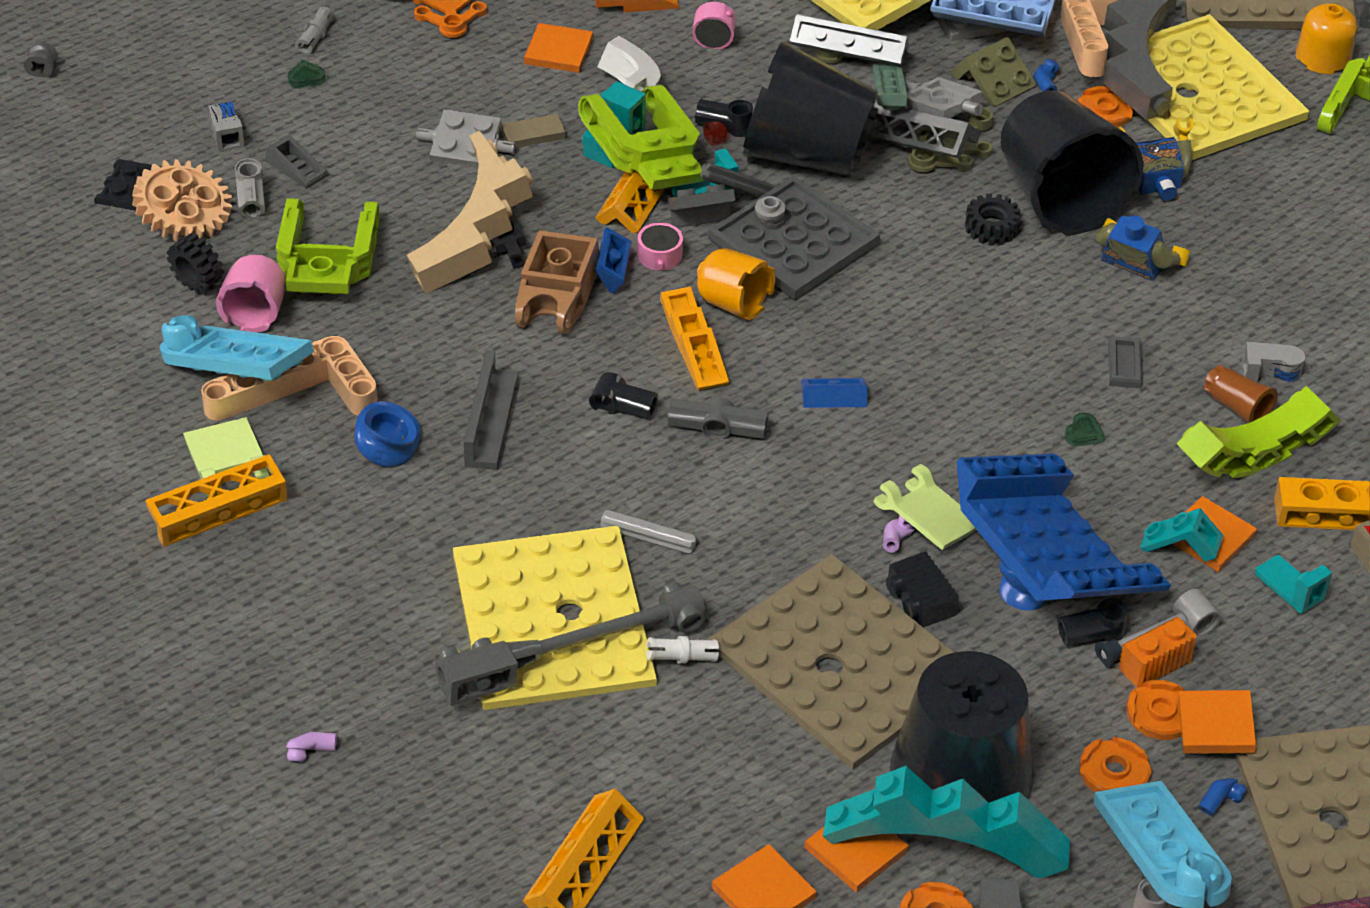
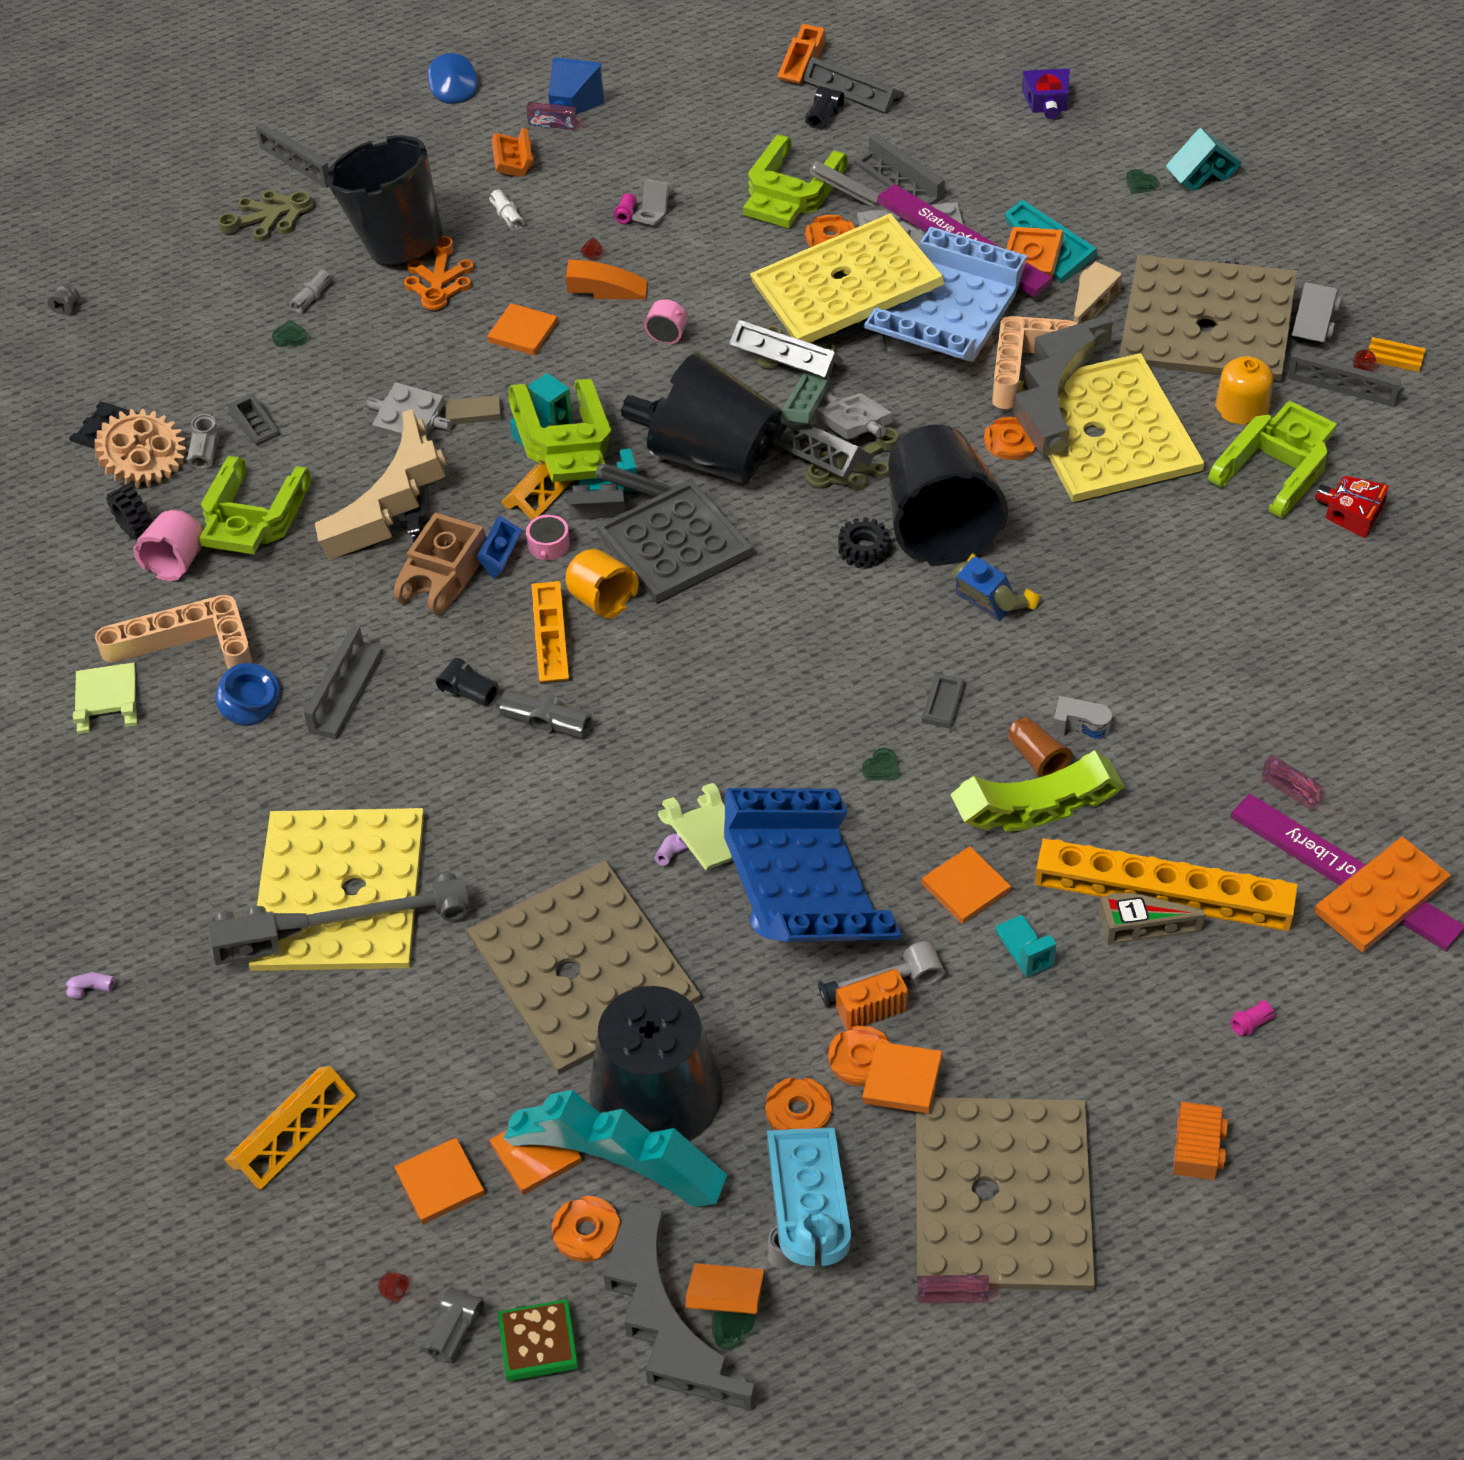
camera: 15 degrees right, 5 degrees up
light orange fence [145,454,287,547] -> none
medium azure plate [160,315,314,381] -> none
light grey leg [208,101,244,152] -> none
white arch [597,36,661,92] -> none
light grey axle [601,509,697,554] -> none
white pin [646,636,719,664] -> none
clear red hinge [703,121,727,146] -> none
light grey plate [755,196,785,224] -> none
blue slope [801,378,867,408] -> none
black brick [886,551,959,628] -> none
olive bracket [951,36,1036,107] -> none
blue arm [1034,59,1059,92] -> none
black piece [1057,598,1128,646] -> none
torso [1118,117,1194,201] -> none
teal bracket [1140,508,1224,562] -> none
blue arm [1198,778,1247,817] -> none

